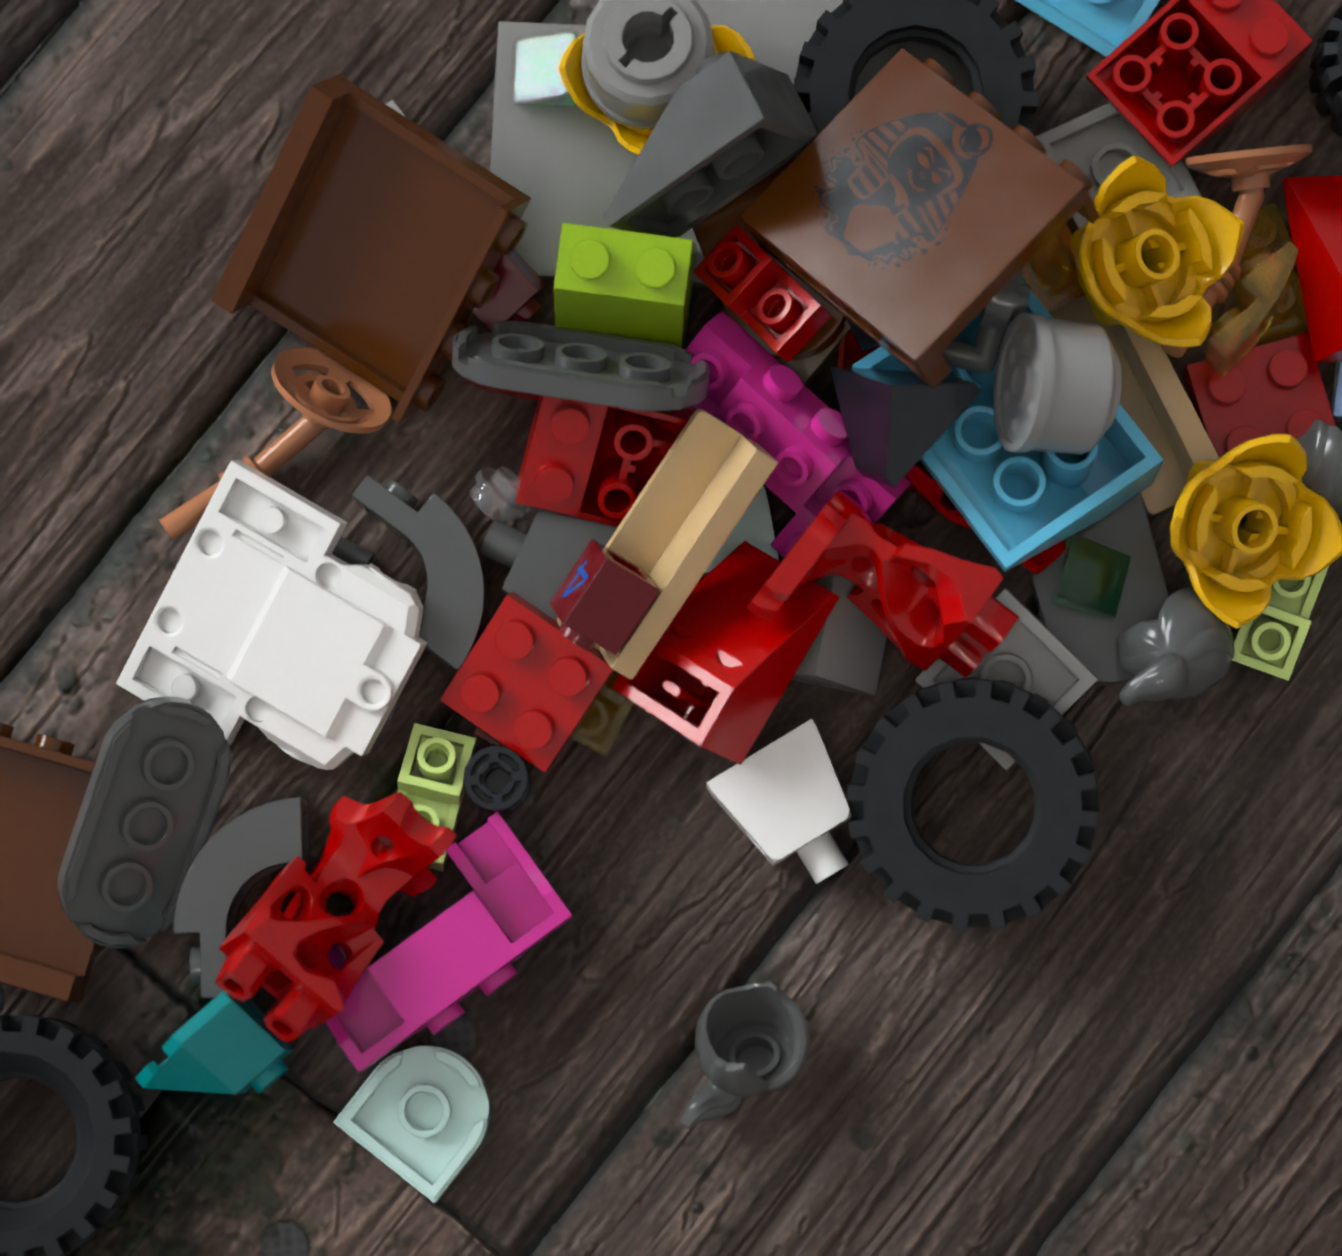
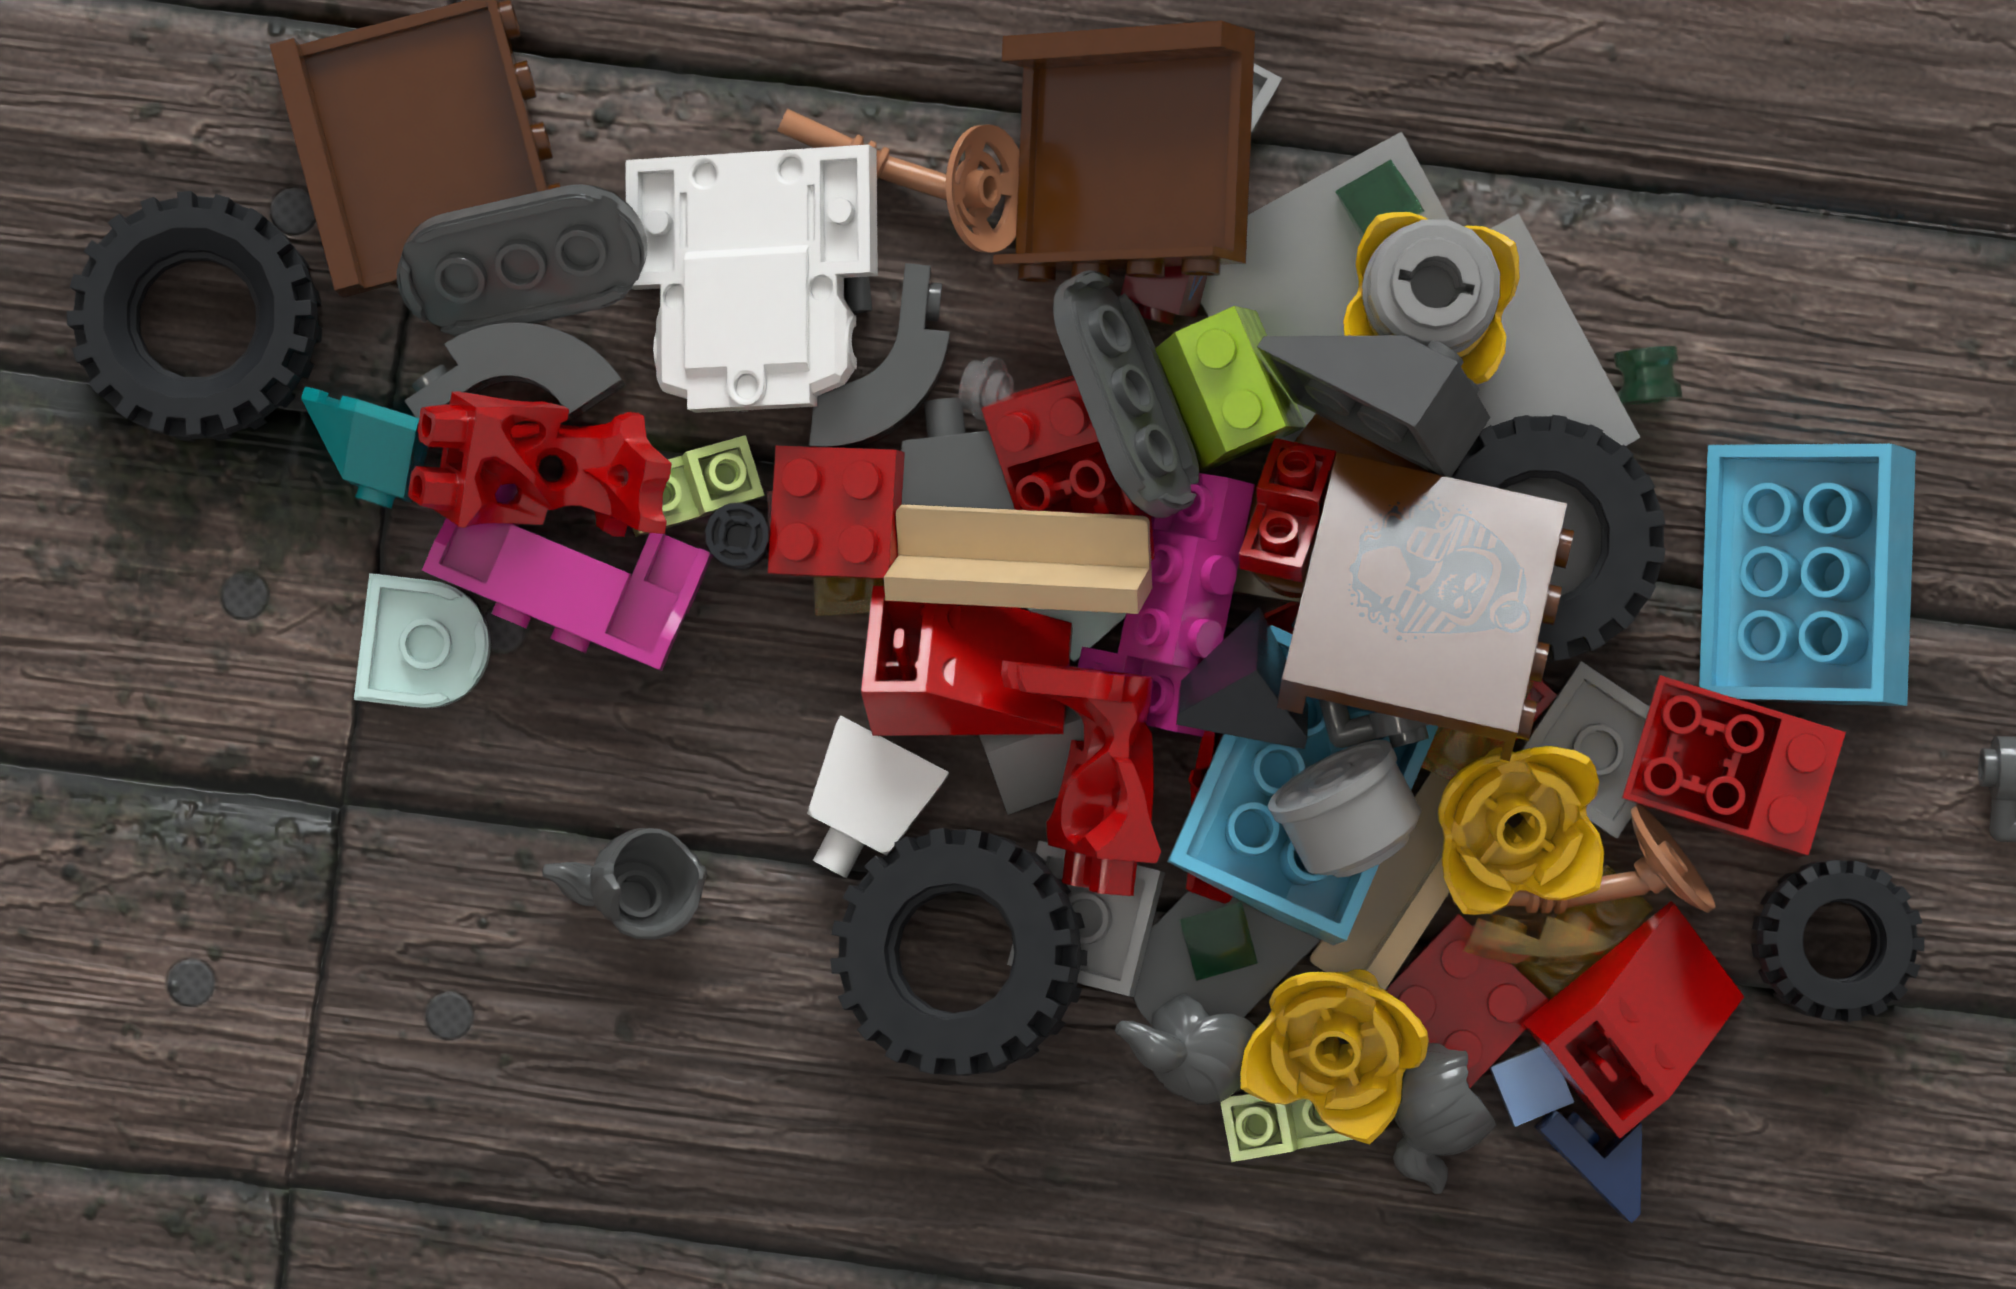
camera: 50 degrees right, 5 degrees up
dark red brick [549,539,660,655] -> none

